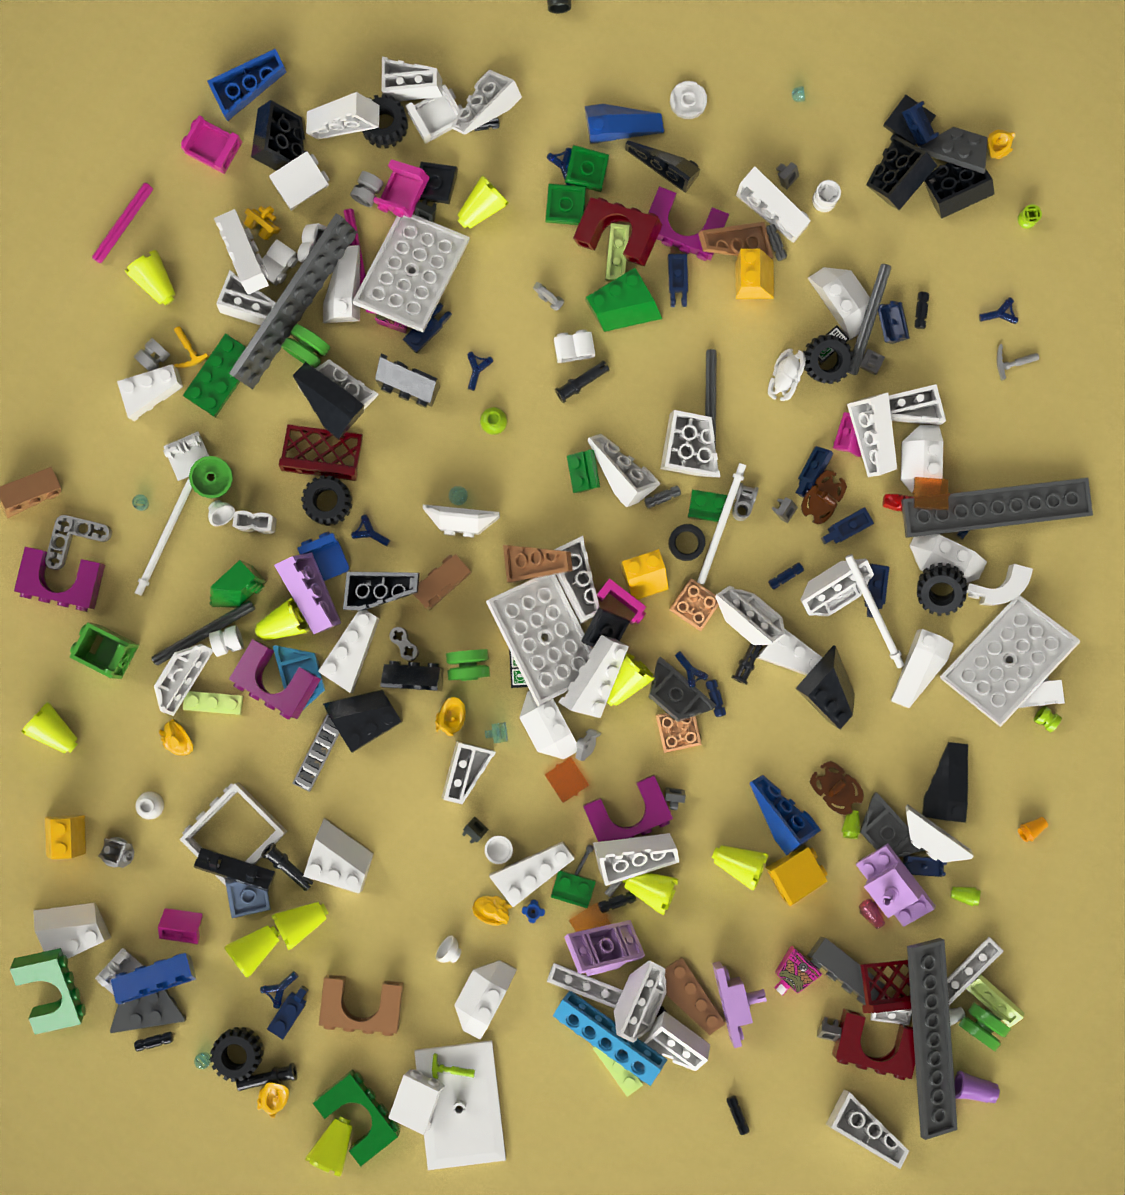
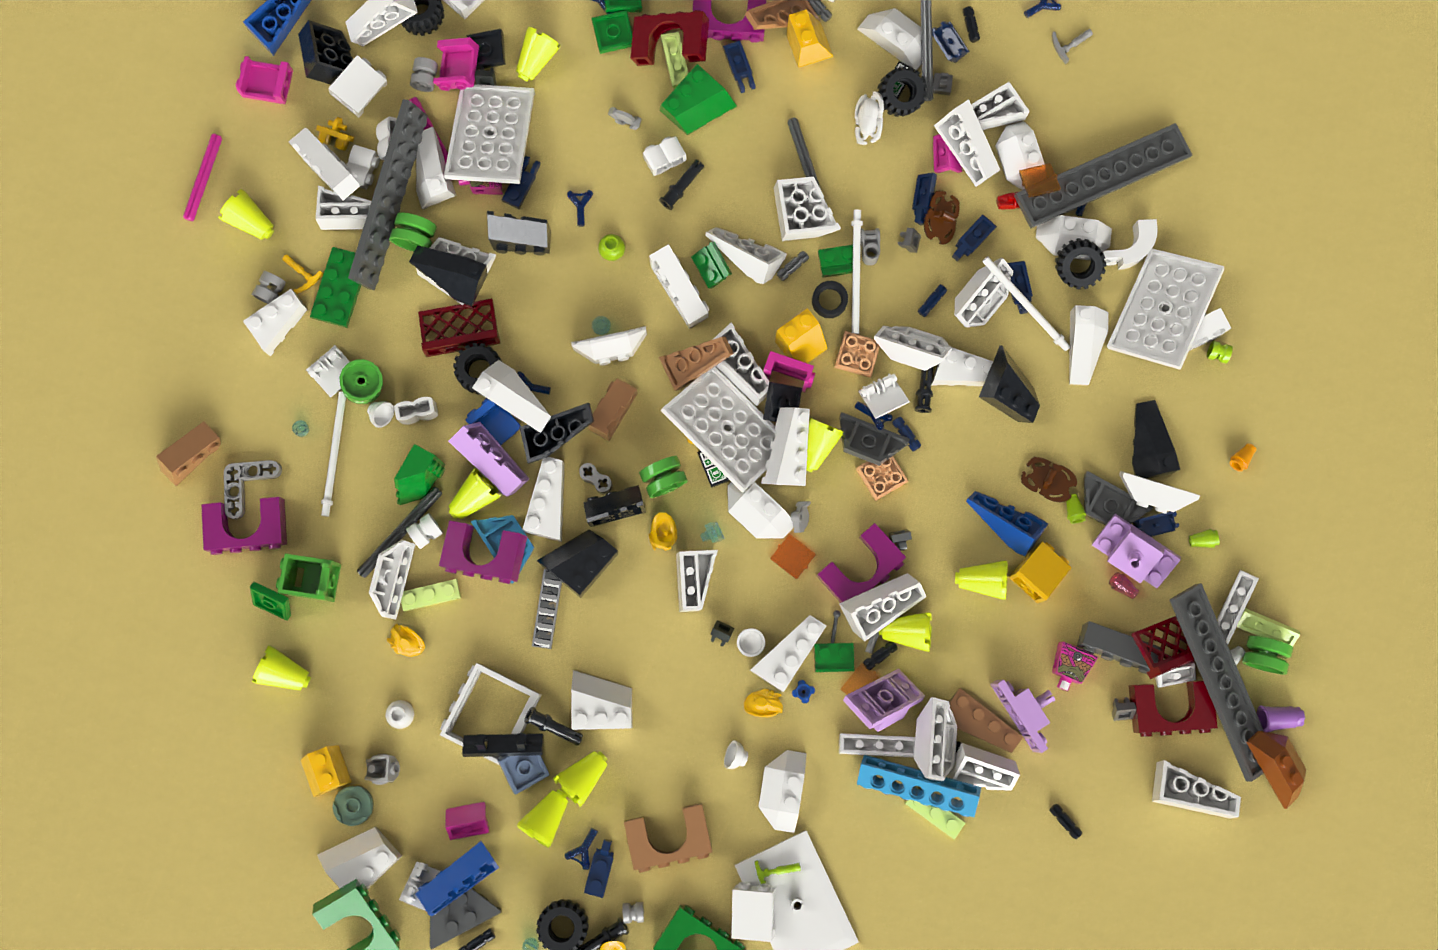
camera: 20 degrees left, 5 degrees down
none -> green plate [250,581,291,621]
none -> sand green tile [332,785,374,826]
none -> white wedge [472,360,551,433]
none -> light grey wheel [623,902,644,924]
none -> white wedge [649,244,709,329]
none -> white hinge [858,373,910,419]
none -> dark orange wedge [1246,731,1306,809]

